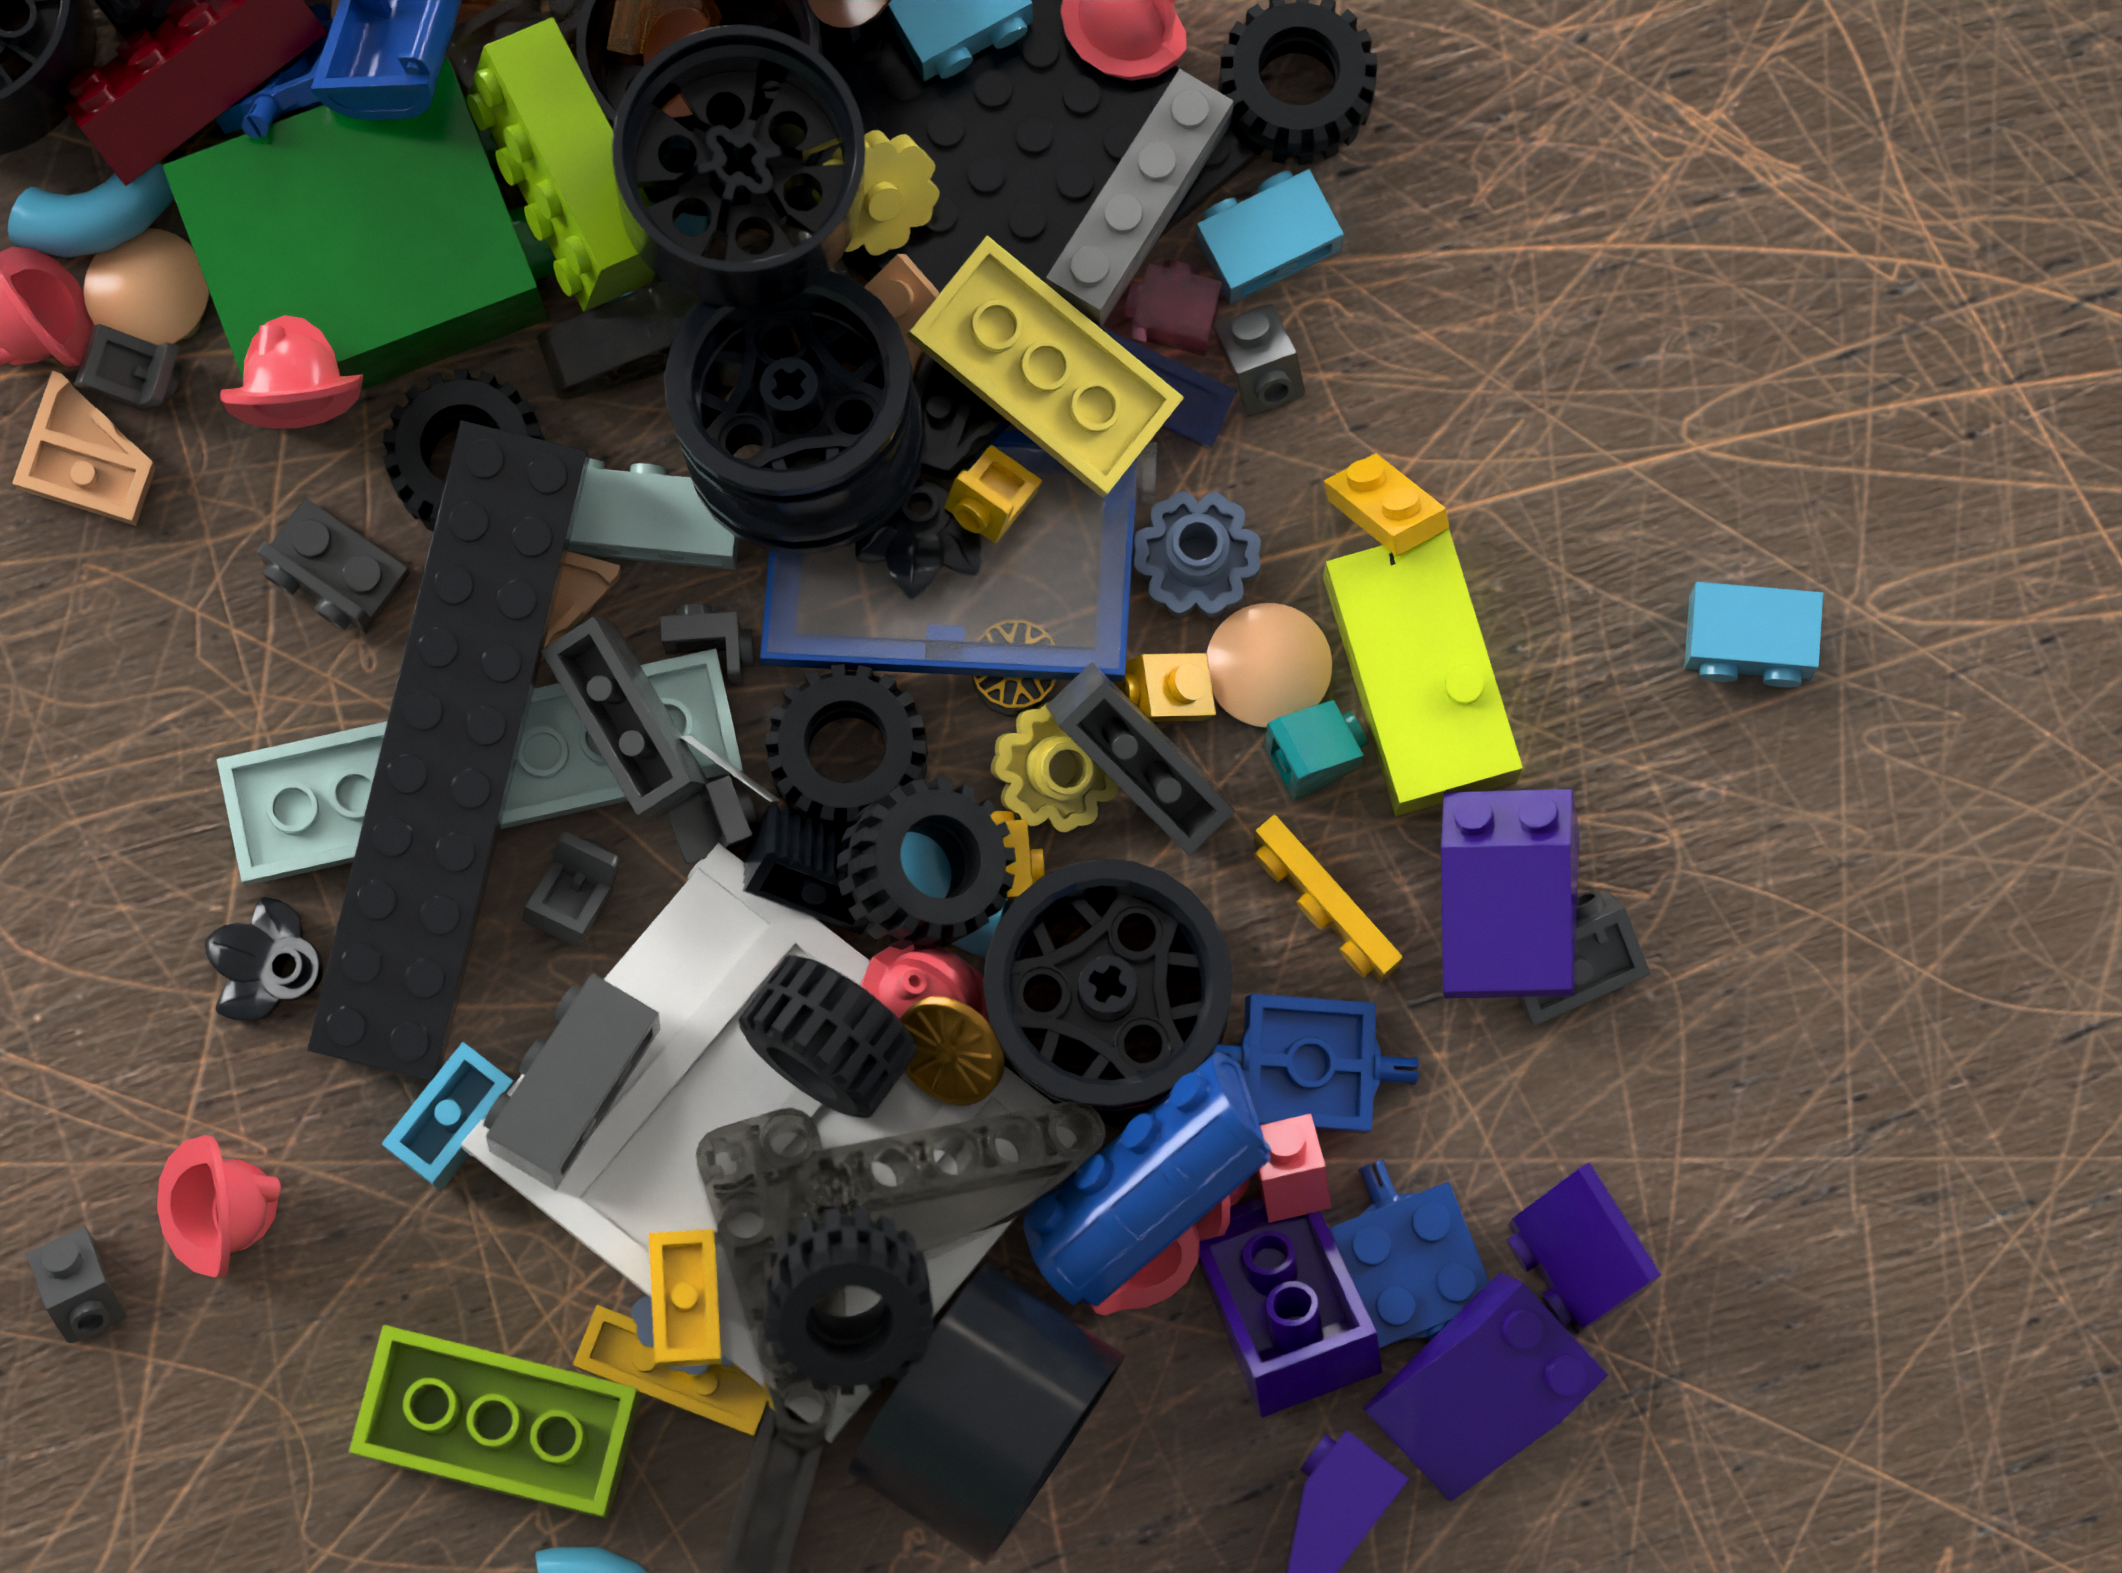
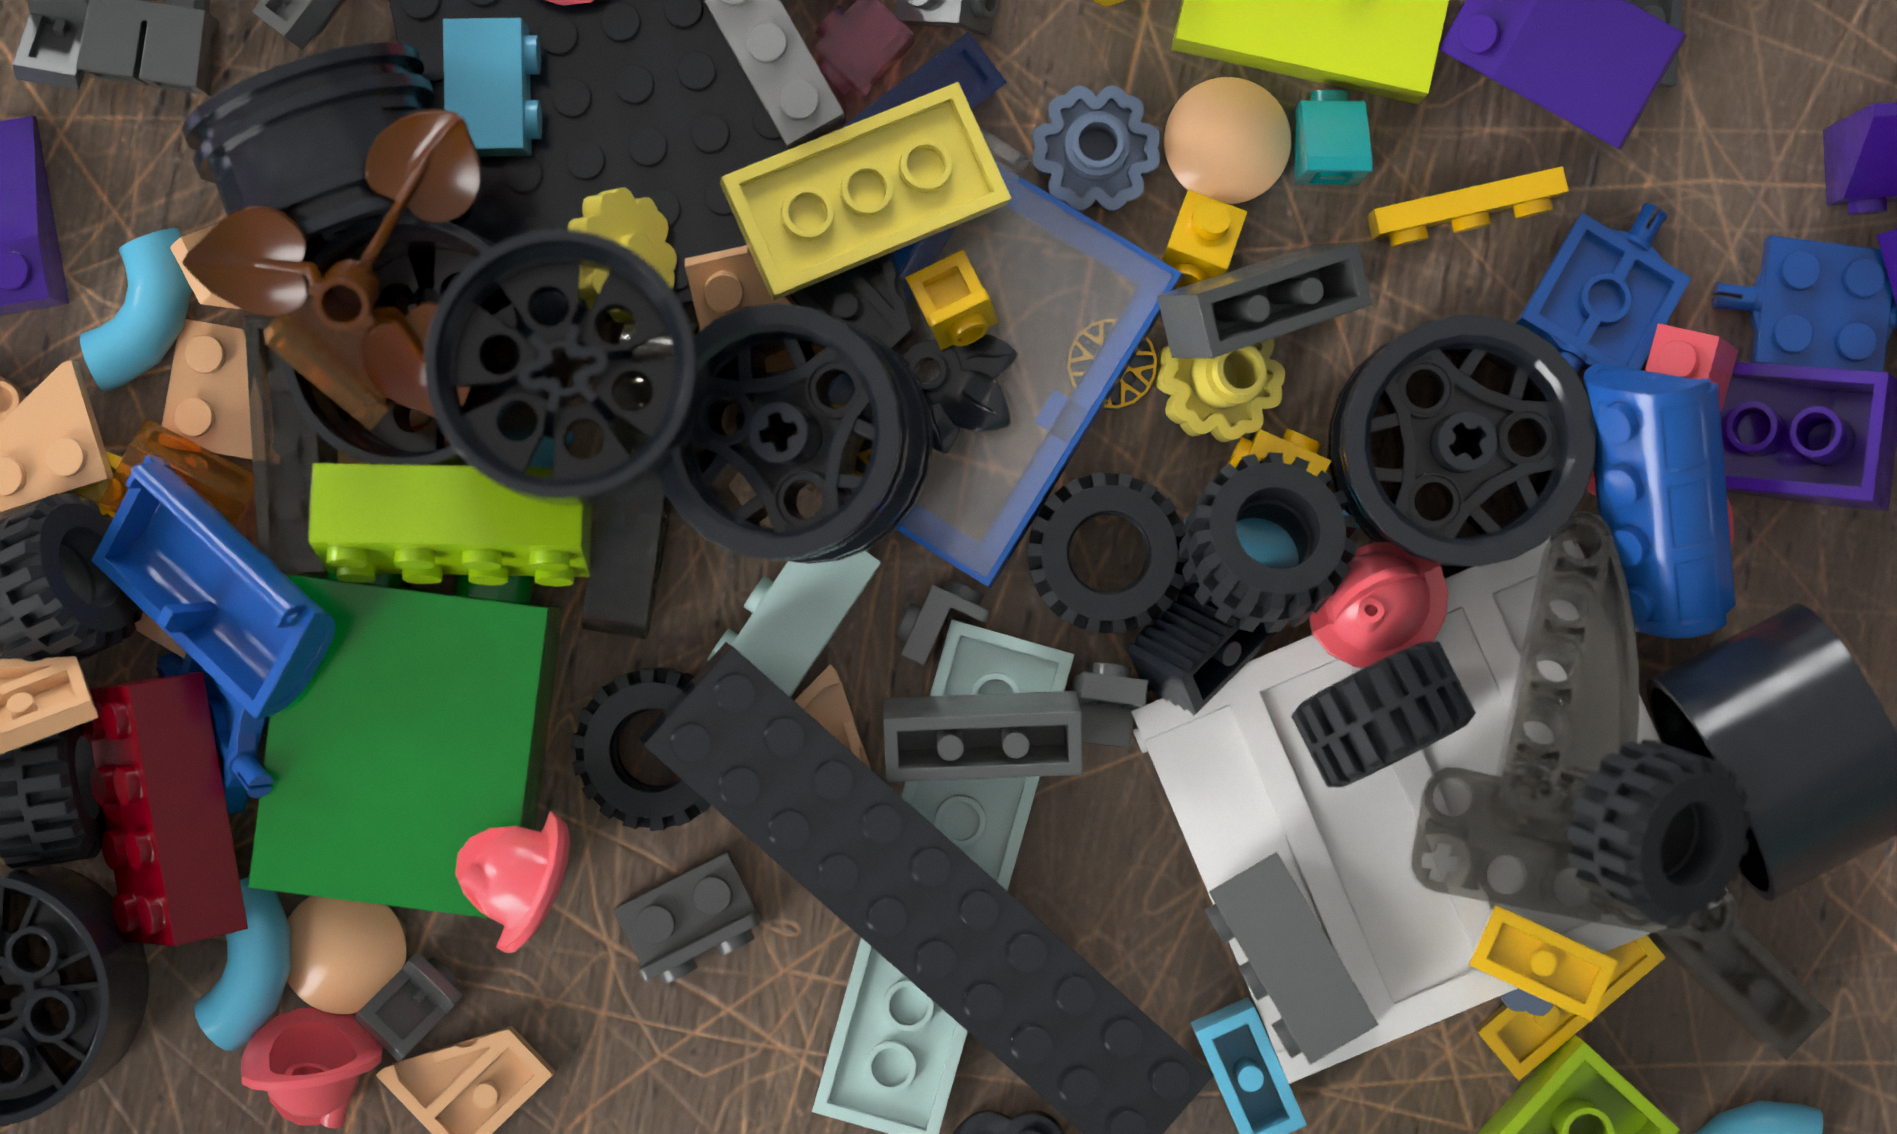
camera: 70 degrees left, 10 degrees up
dark grey bracket [522,832,620,948] -> none
white sticker [680,736,780,802] -> none
pearl gold wheel [899,997,1005,1106] -> none

